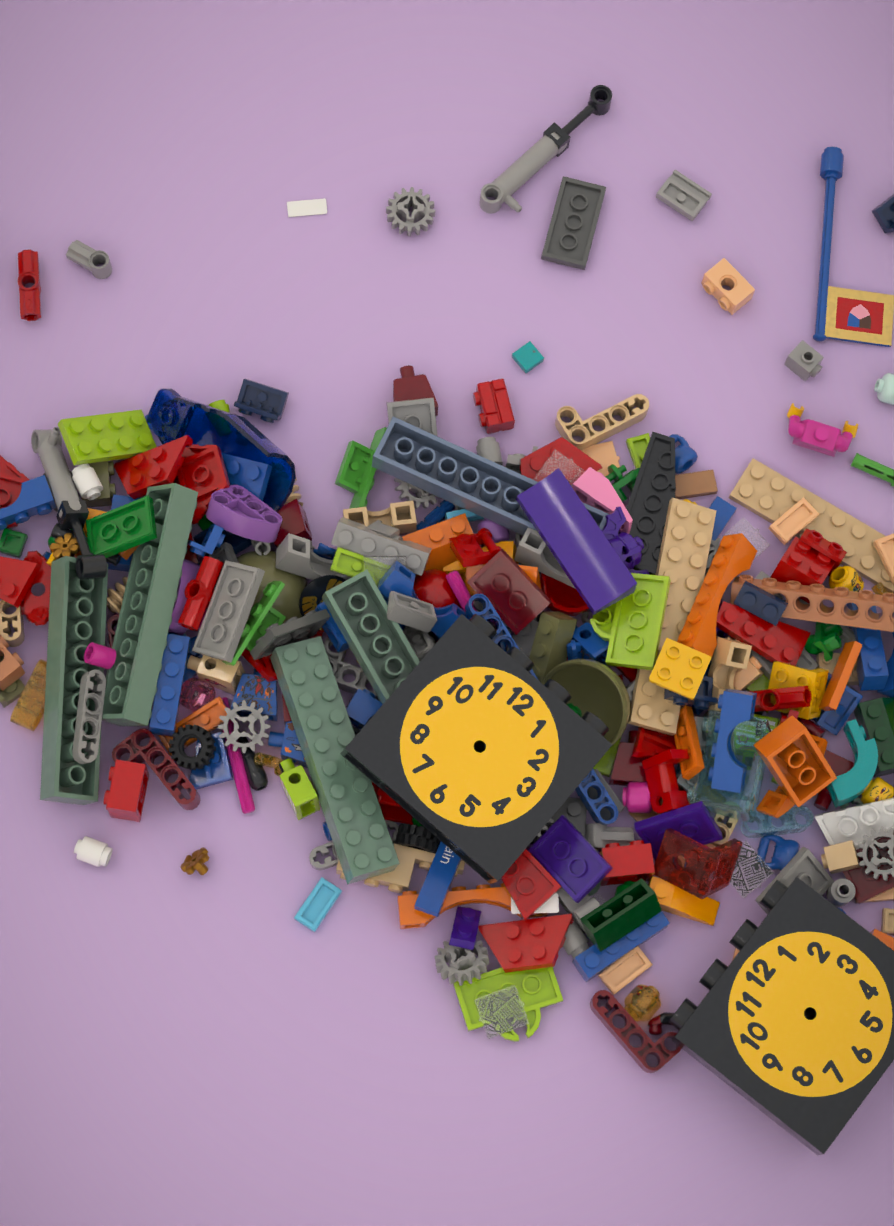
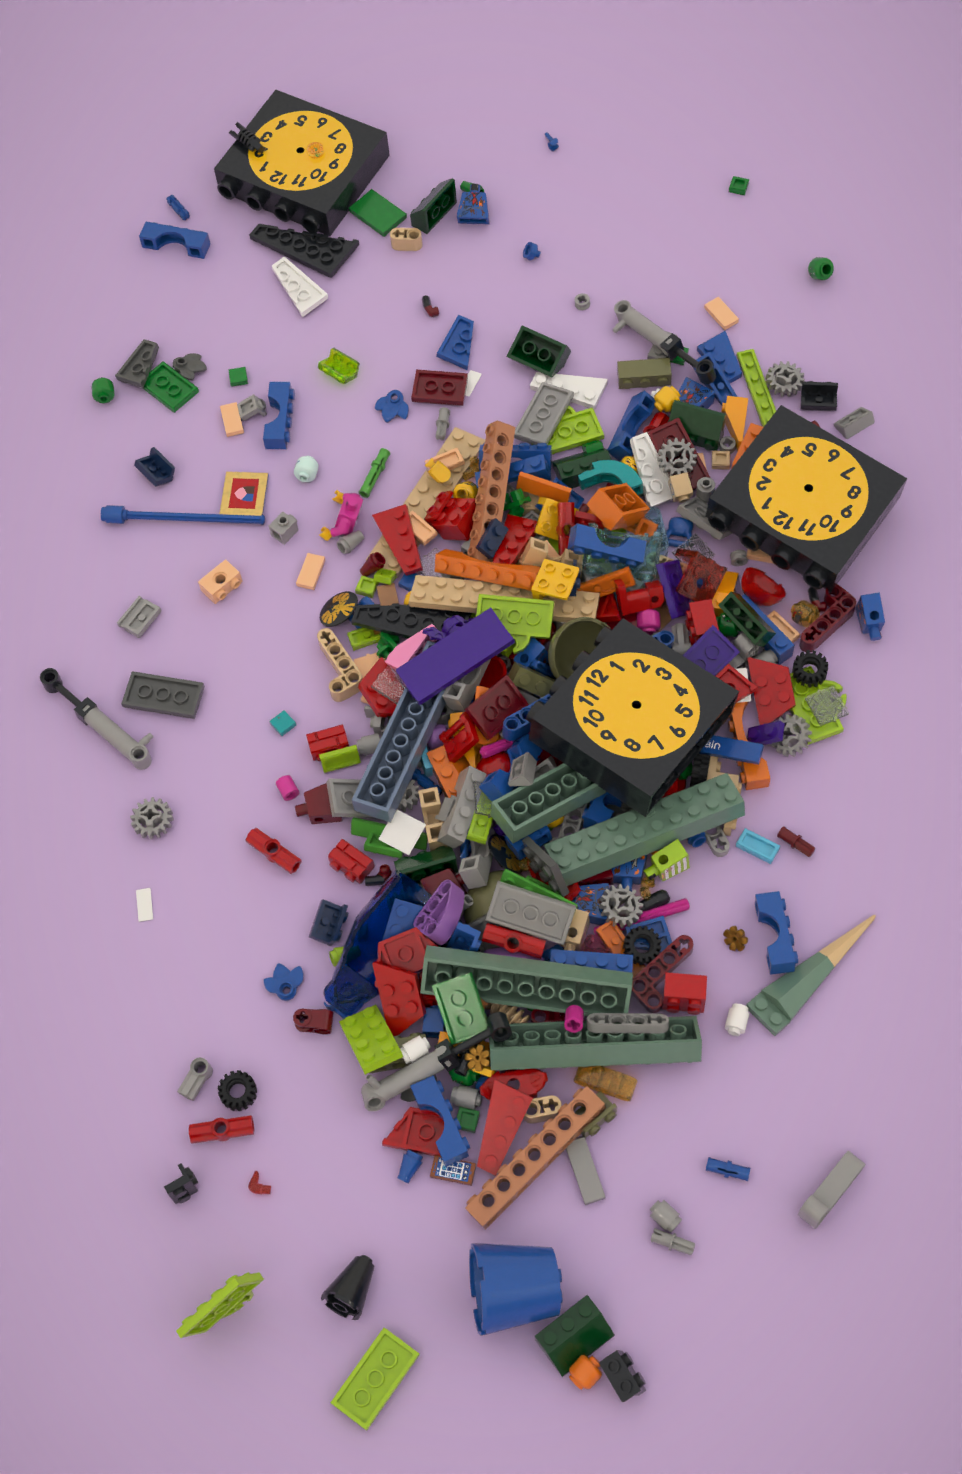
camera: 80 degrees left, 10 degrees down
none -> black tyre [218,1070,257,1111]
none -> red piece [245,828,302,874]
none -> blue plate [264,963,303,1001]
none -> dark pink gear [276,775,299,801]
none -> dark red piece [293,1008,334,1034]
none -> light nougat tile [296,553,325,590]
none -> lime tile [319,745,361,773]
none -> shield [320,591,358,627]
none -> red brick [328,839,375,884]
none -> light grey cone [337,530,364,554]
none -> lime tile [355,575,379,598]
none -> dark red cone [360,552,386,577]
none -> arm [365,864,392,886]
none -> red wing [372,504,423,576]
none -> lime tile [373,568,397,585]
none -> white sticker [379,809,426,855]
none -> dark green slope [394,846,458,890]
none -> yellow arm [425,458,451,483]
none -> light grey brick [450,1085,482,1110]
none -> light grey bush [730,550,748,566]
none -> red cylinder [741,567,786,606]
none -> sand green plate [746,915,876,1036]
none -> blue arch [754,891,798,975]
none -> dark red axle [777,826,815,857]
none -> black tyre [792,650,828,688]
none -> blue torso [855,592,885,641]

